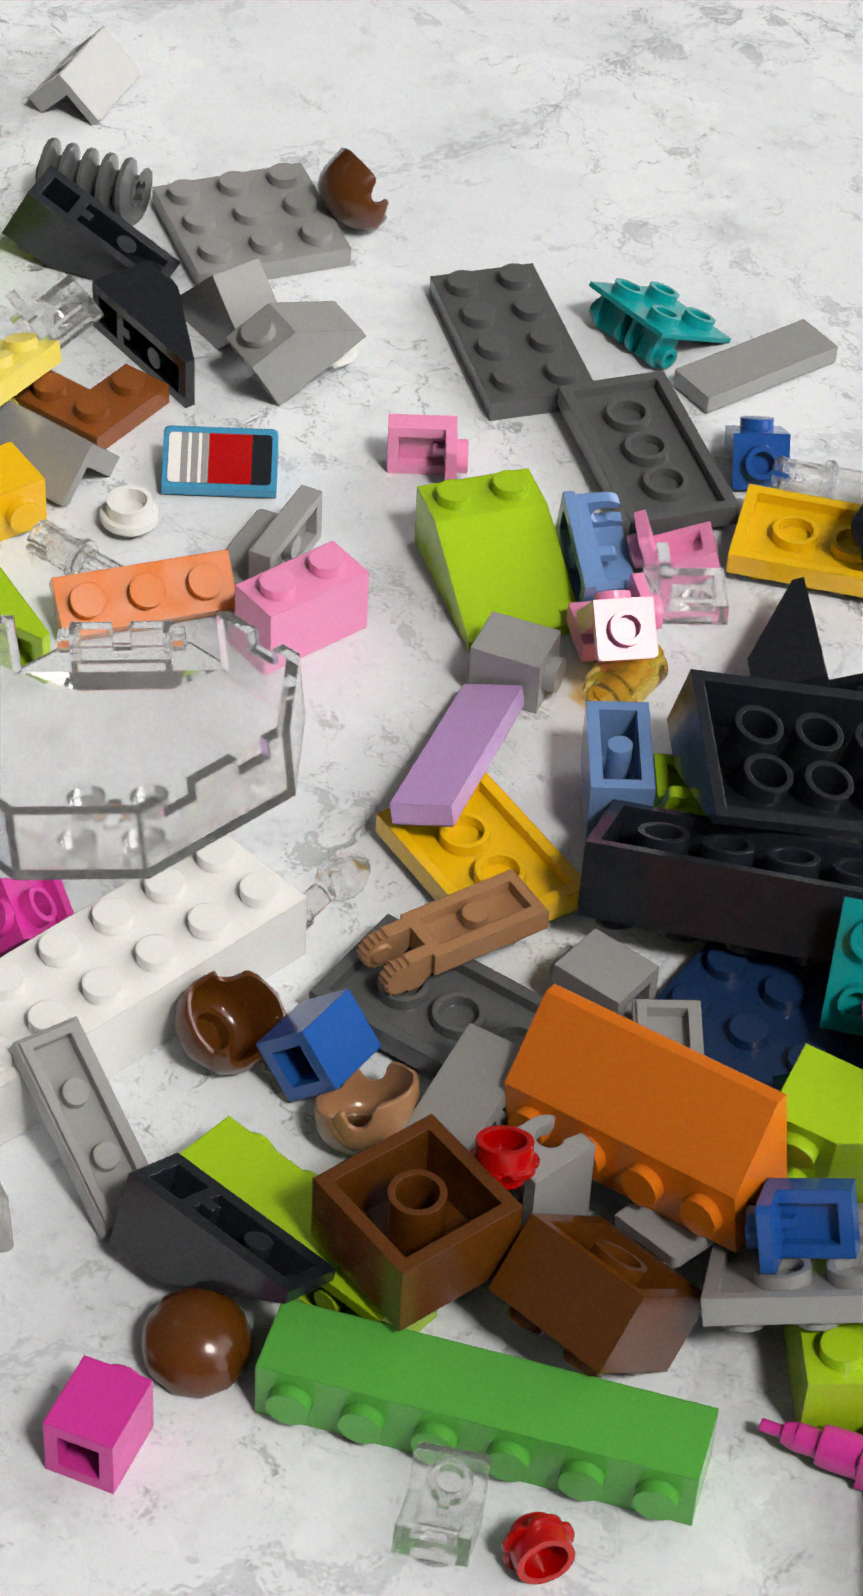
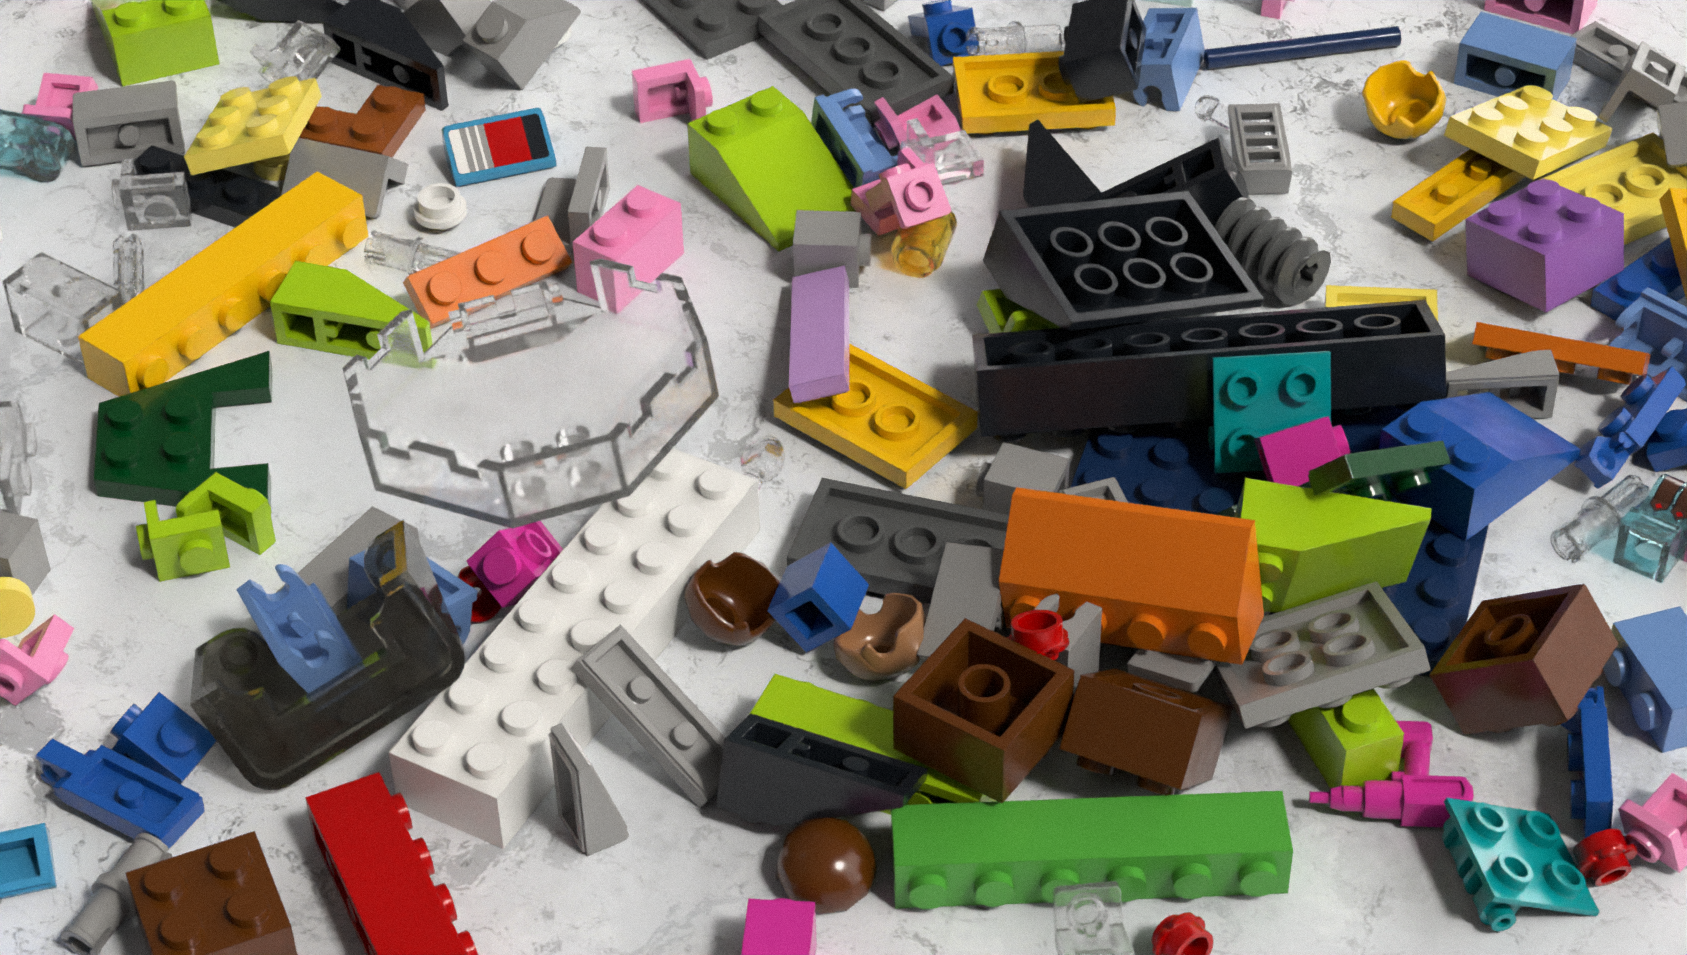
camera: 15 degrees left, 0 degrees up
medium nougat hinge [356,869,549,996] -> none
medium blue brick [581,701,655,841] -> none
blue bracket [745,1178,861,1274] -> none

